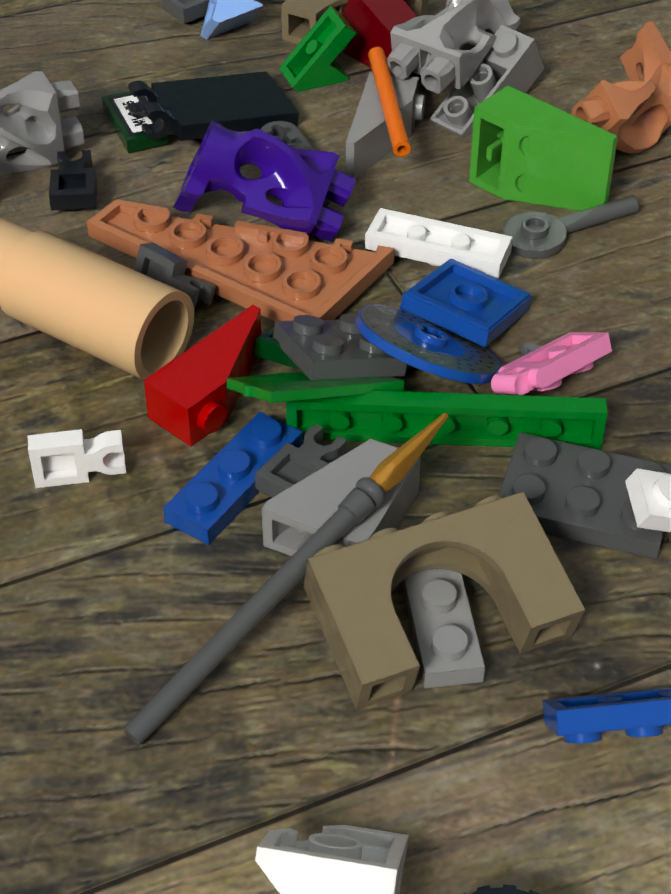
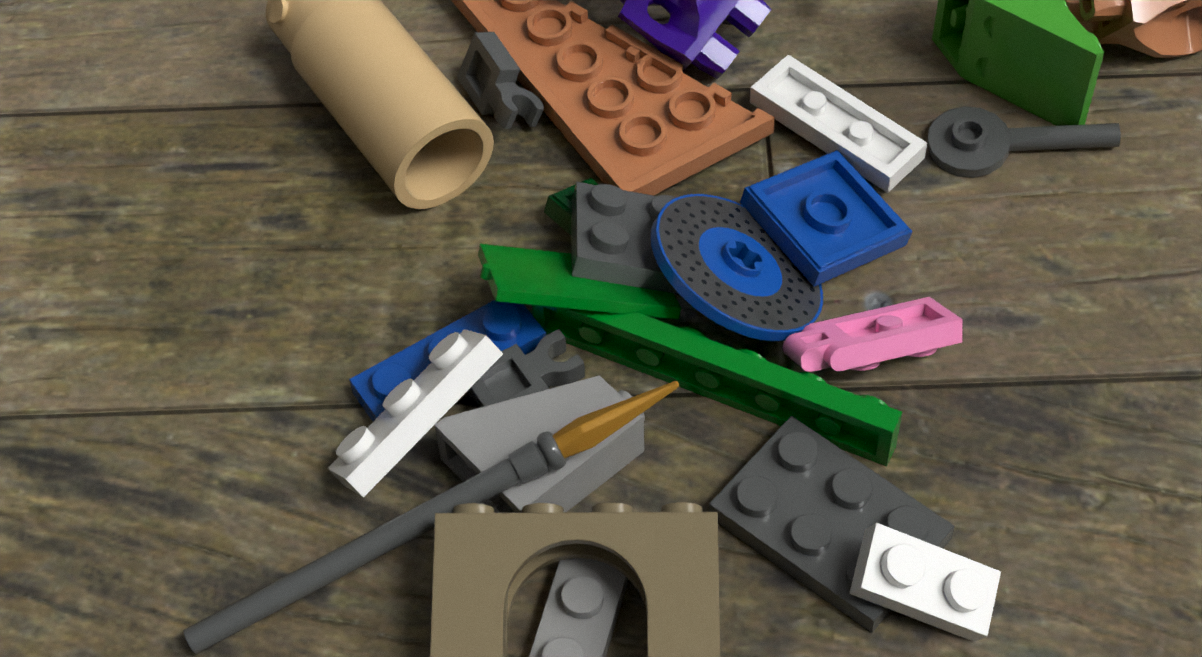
camera: 25 degrees right, 10 degrees up
white plate [27,429,126,488] -> none
red slope [144,304,262,447] -> none
none -> white plate [328,329,503,498]

